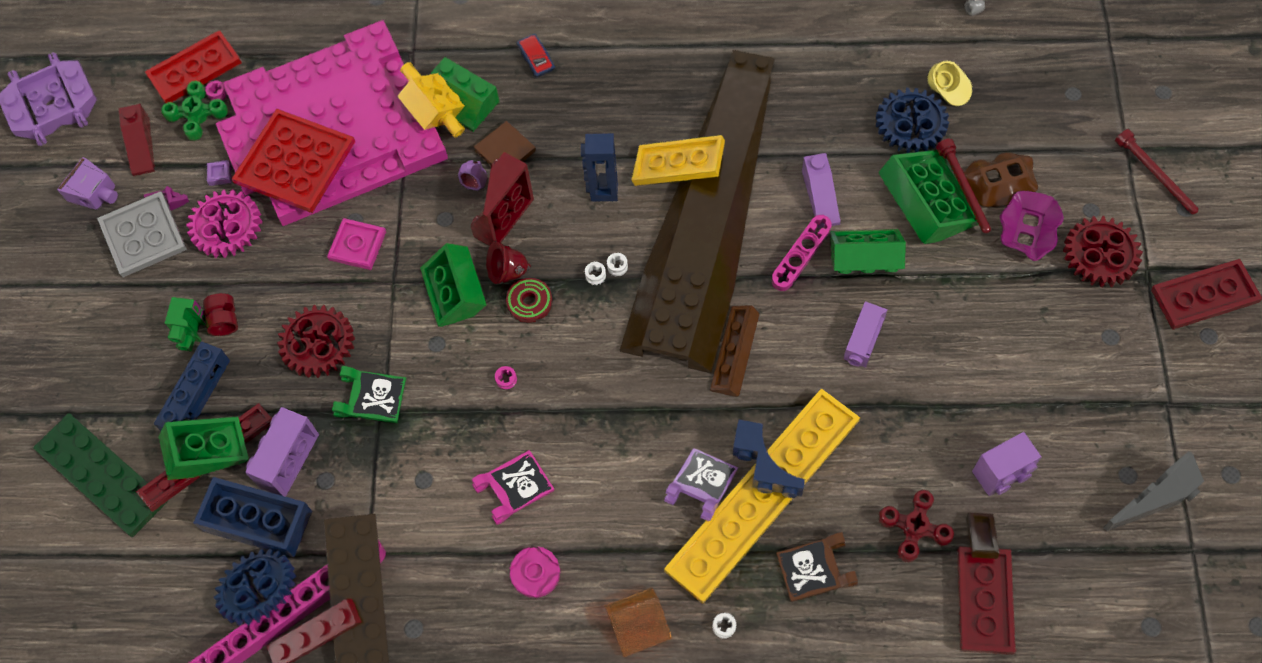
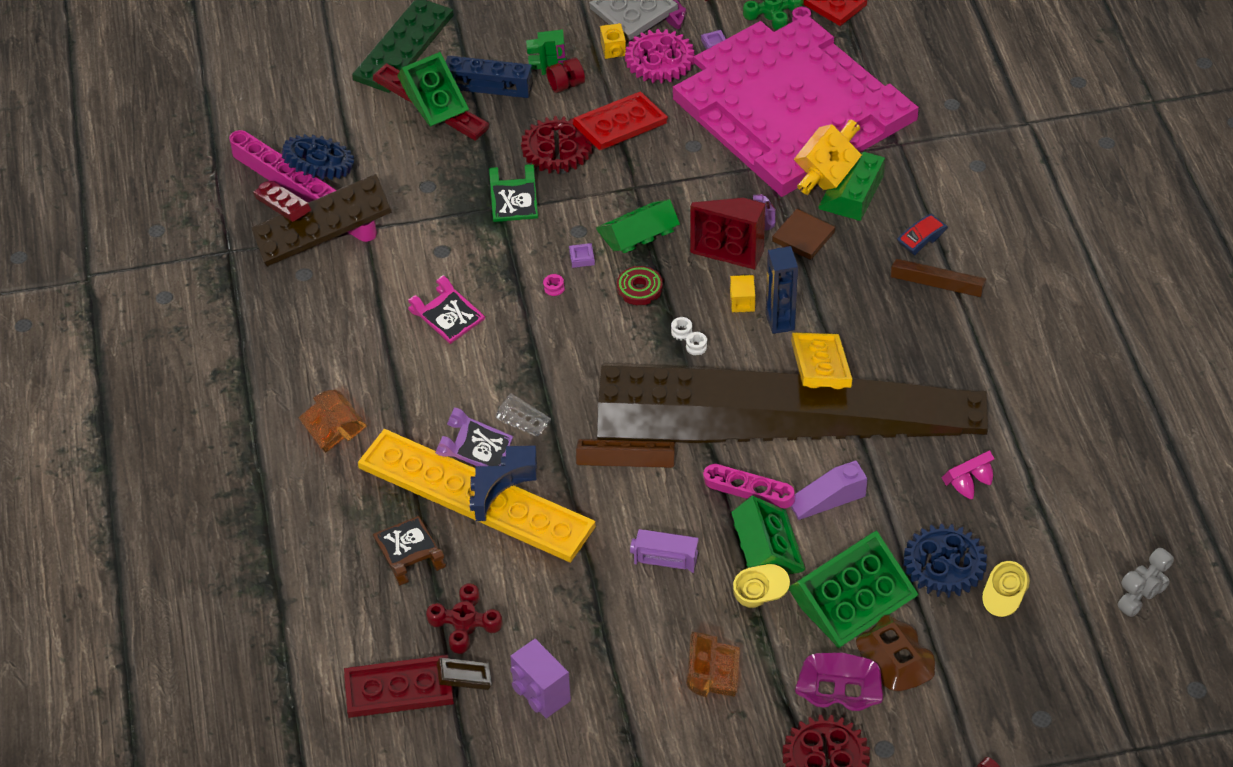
camera: 75 degrees right, 15 degrees down
dark blue brick [193,477,312,557] -> none
red plate [232,108,356,213] -> none
medium lavender brick [245,407,319,497] -> none
dark pink tile [327,218,386,270] -> none
dark red piece [486,241,531,284] -> none
dark pink tile [510,547,561,598] -> none
white bush [712,613,736,638] -> none
dark red piece [936,138,991,234] -> none
none -> clear slope [496,393,551,437]
none -> medium lavender tile [569,243,595,268]
none -> red plate [573,91,668,150]
none -> yellow brick [600,23,626,59]
none -> clear orange brick [686,632,740,697]
none -> yellow brick [730,275,755,312]
none -> light yellow cap [733,564,790,608]
none -> reddish brown slope [891,259,986,297]
none -> dark pink tile [941,450,994,500]

